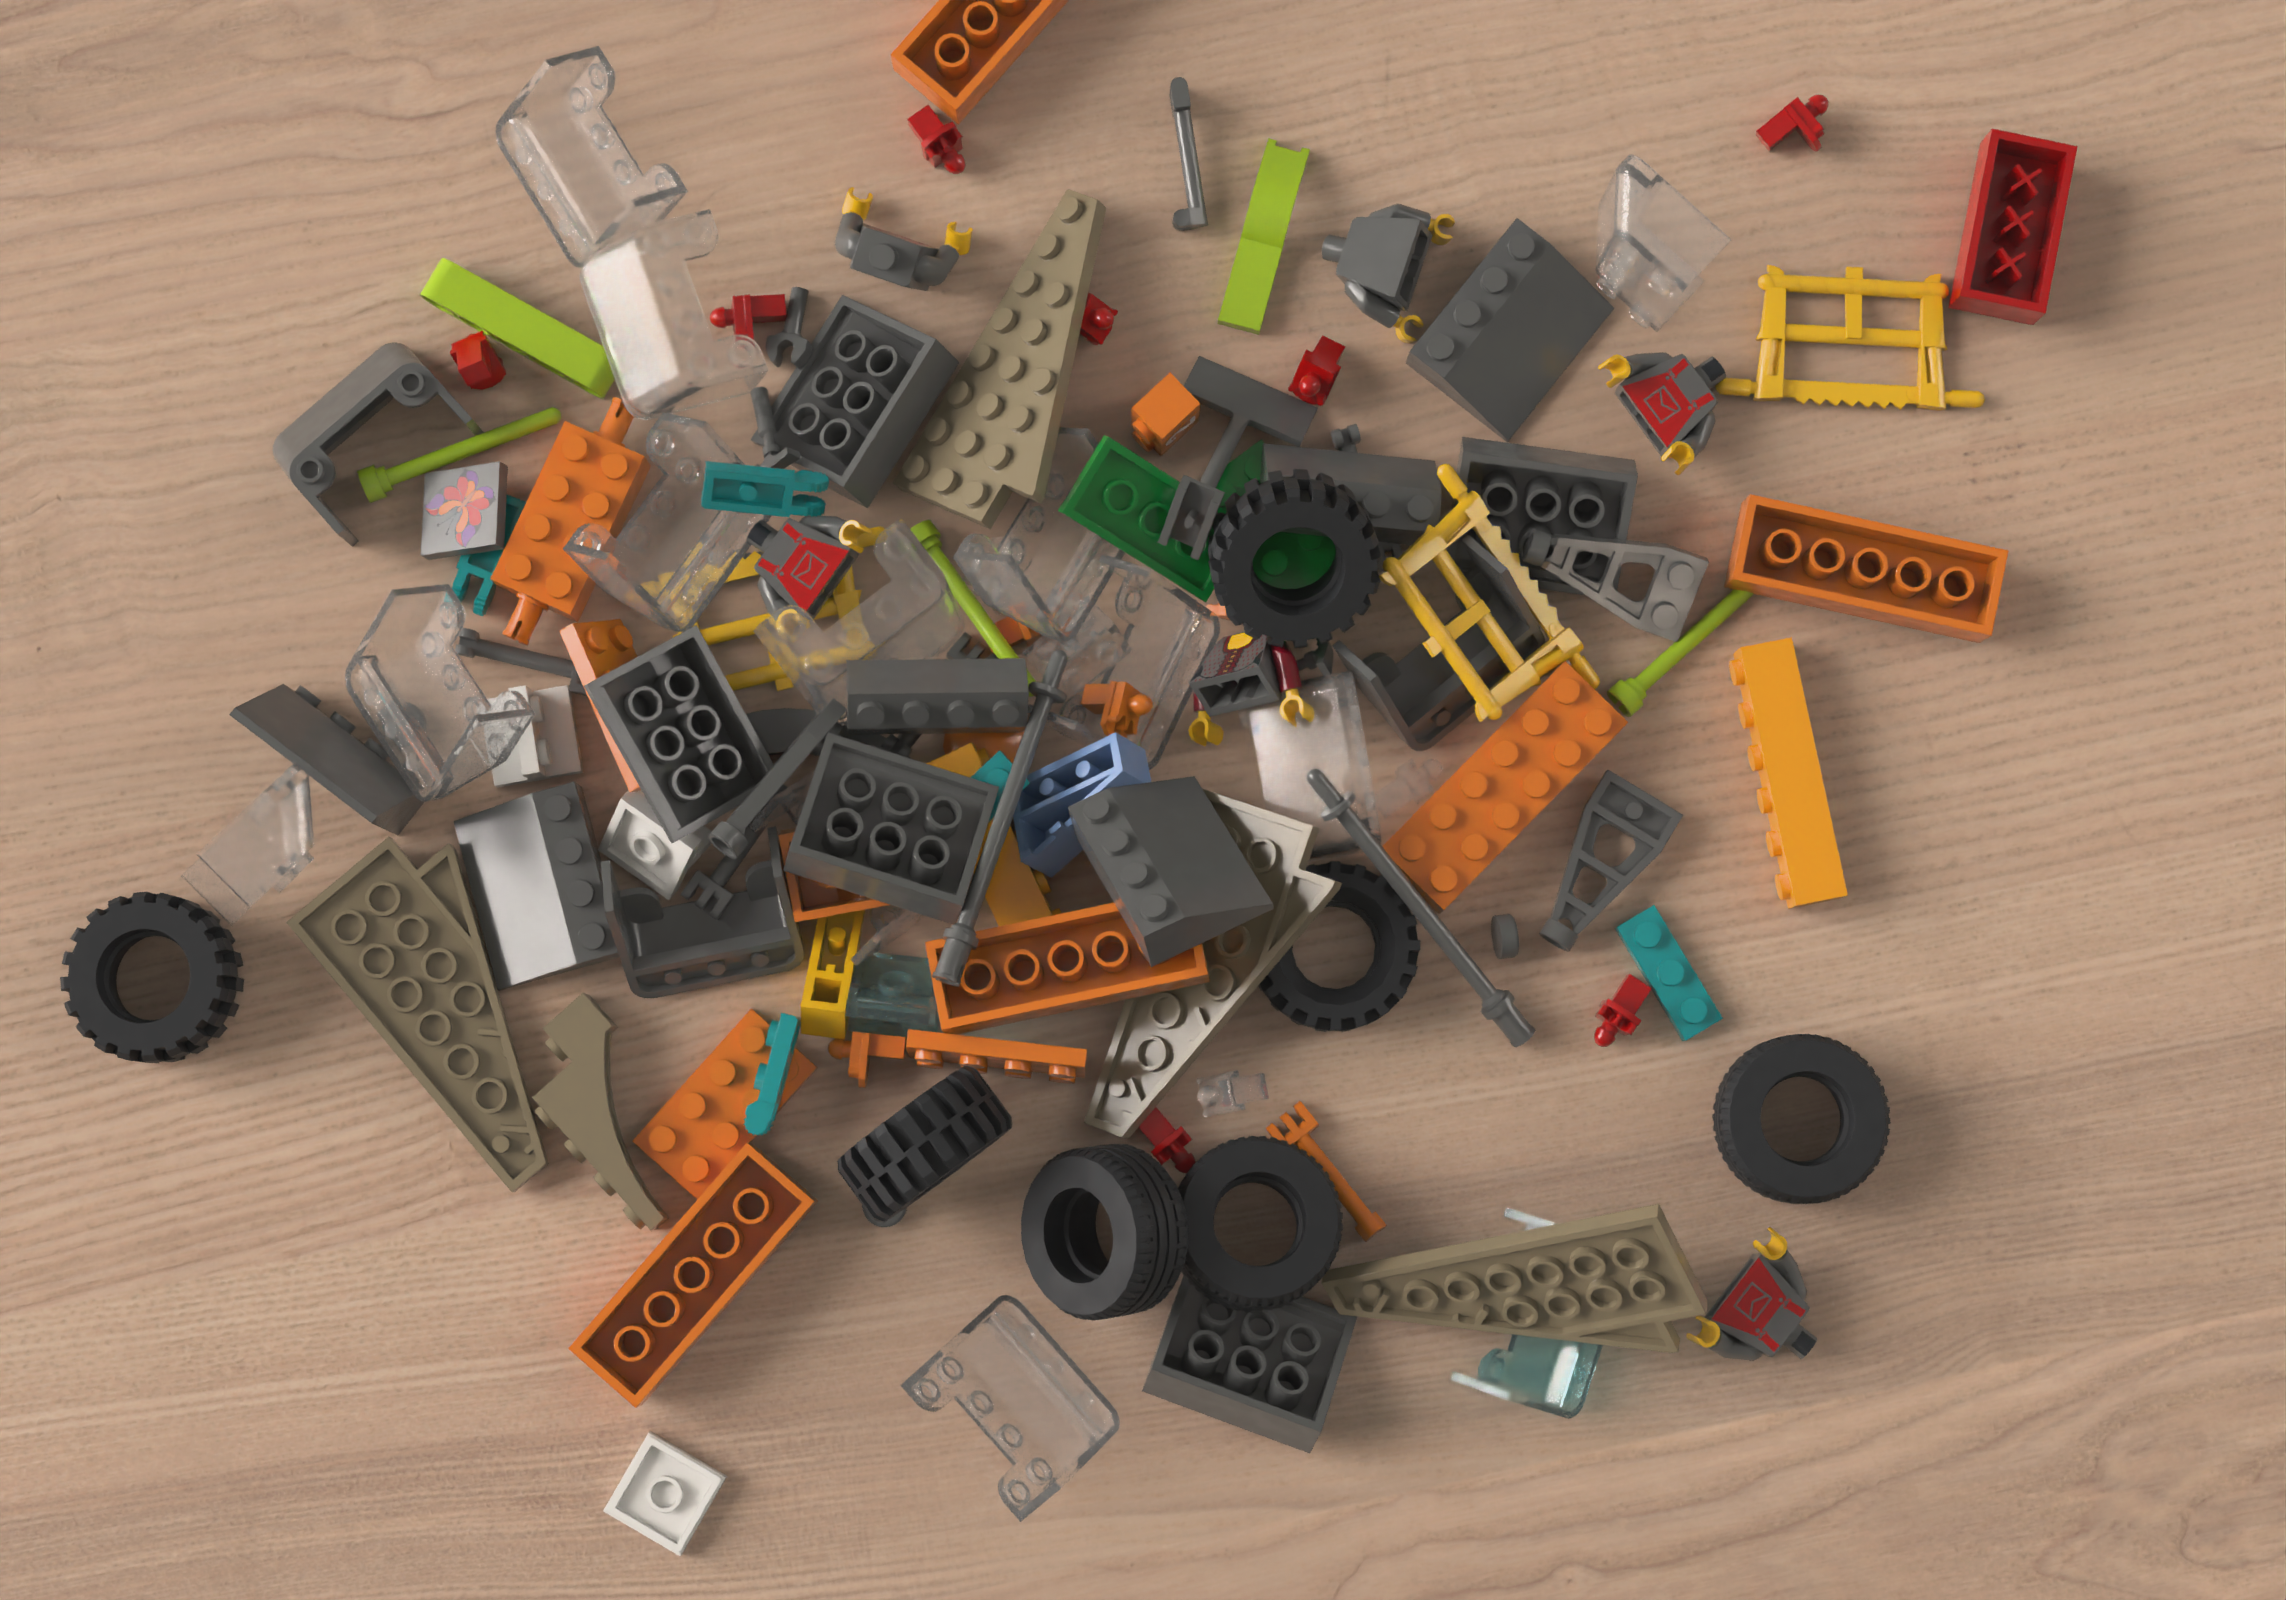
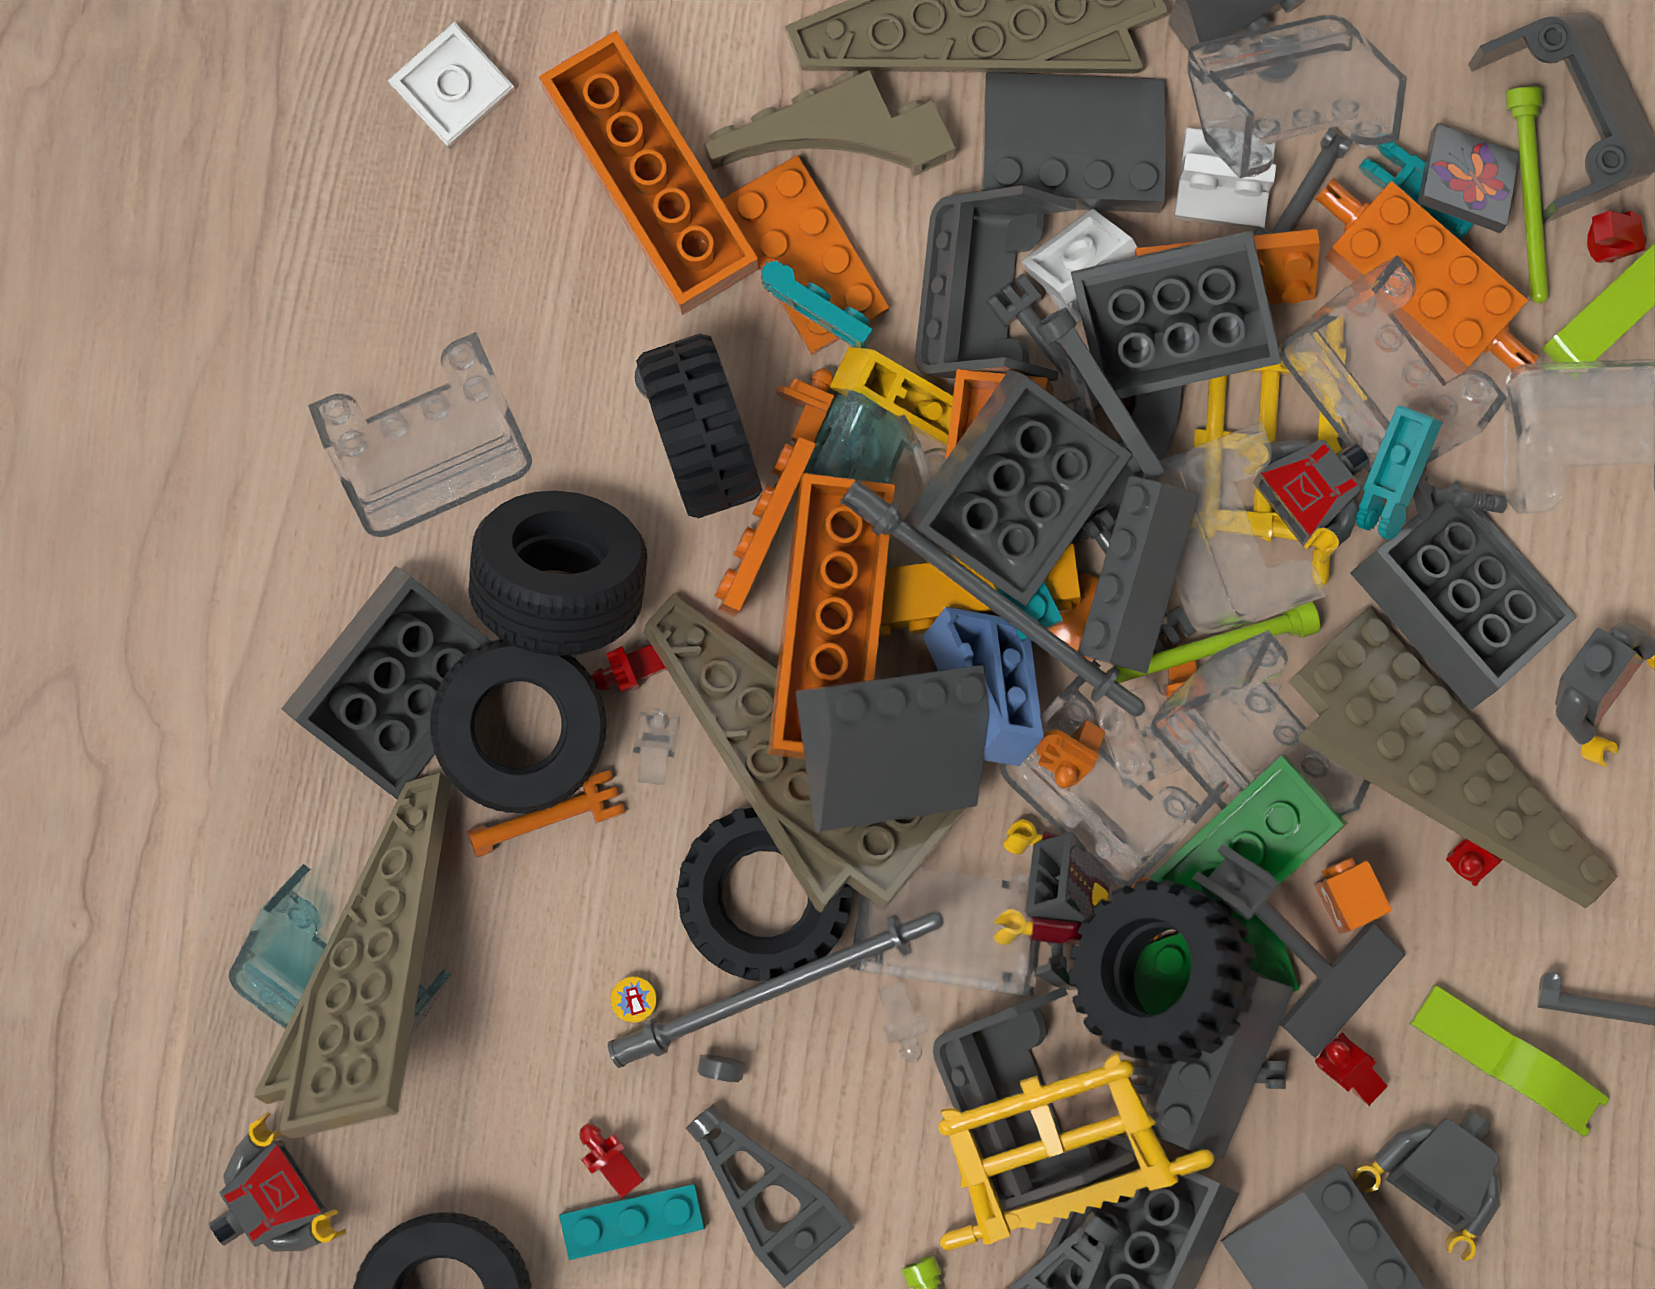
camera: 110 degrees right, 0 degrees up
red piece [709,294,786,352] -> none
dark grey bar [765,287,813,369] -> none
orange brick [1382,661,1628,914] -> none
none -> tile [610,977,657,1023]

